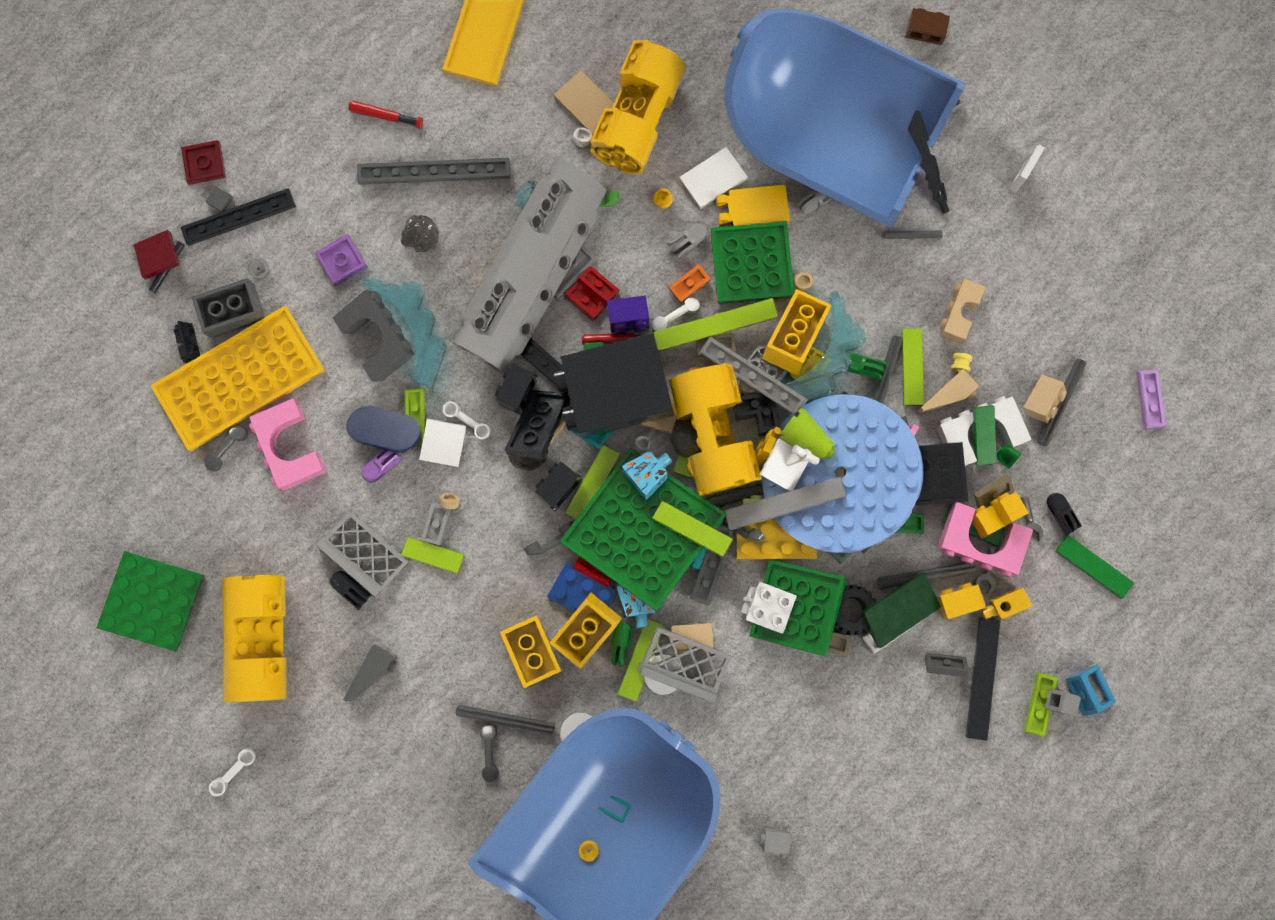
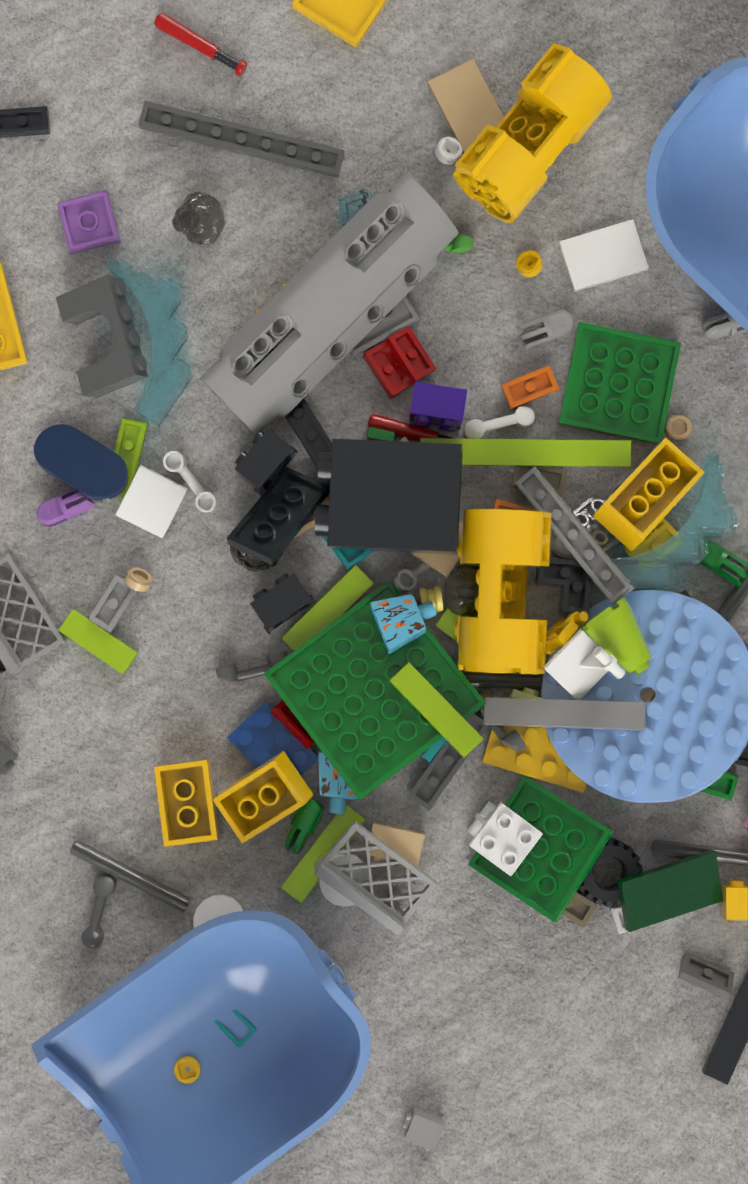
camera: 15 degrees right, 5 degrees up
yellow tile [716,184,790,226] -> none
none -> light yellow wheel [419,586,443,612]

